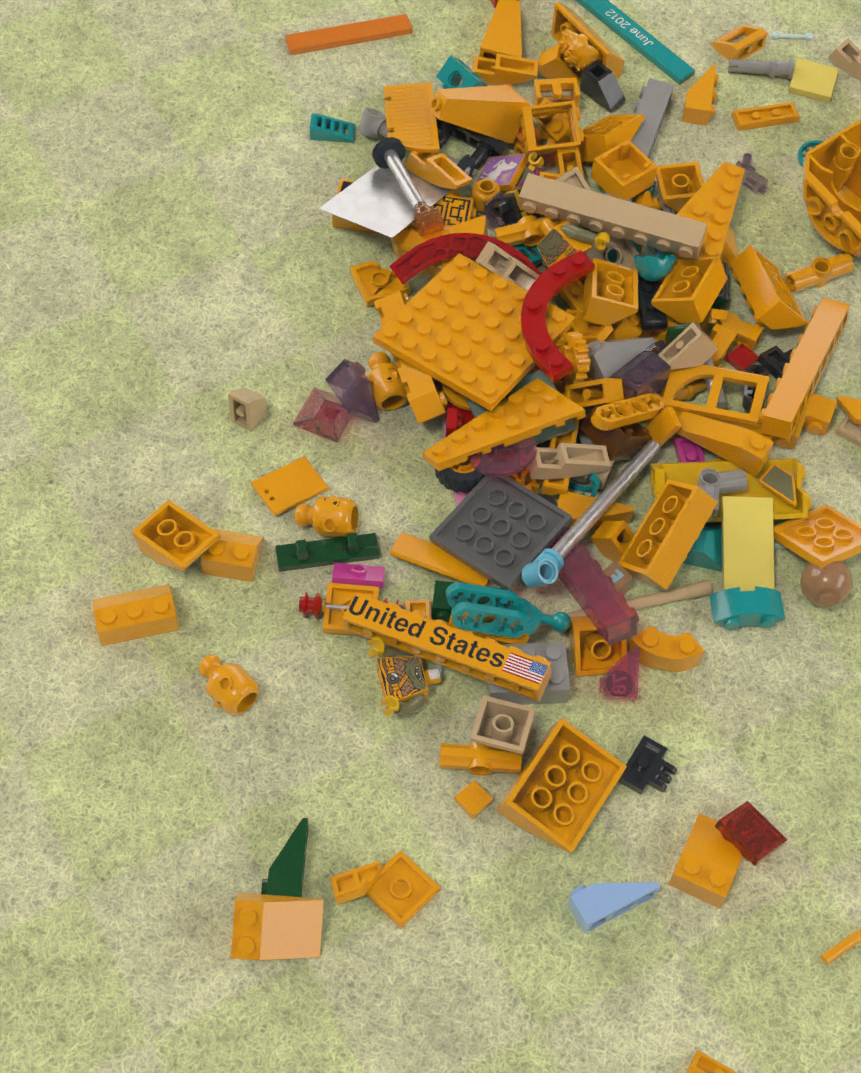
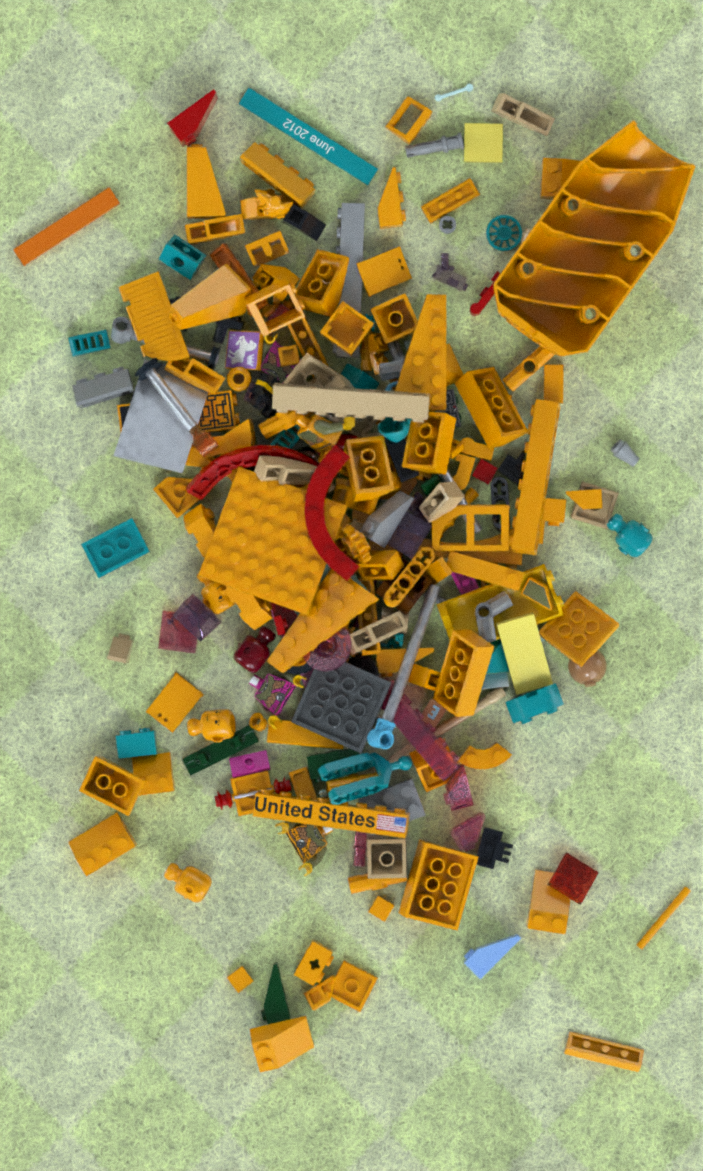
camera: 10 degrees left, 30 degrees up
none -> light grey slope [72,367,135,409]
none -> teal plate [81,518,150,578]
none -> teal brick [116,727,158,759]
none -> light orange tile [227,966,254,993]
none -> dark red piece [233,626,276,673]
none -> torso [249,671,307,729]
none -> light orange bush [249,713,268,732]
none -> light orange brick [294,940,334,986]
none -> clear pink axle [353,831,367,867]
none -> light orange container [356,246,412,297]
none -> light grey bush [439,216,456,234]
none -> clear pink slope [449,811,485,852]
none -> red plate [470,270,503,316]
none -> white sticker [482,672,509,689]
none -> light orange tile [544,365,564,404]

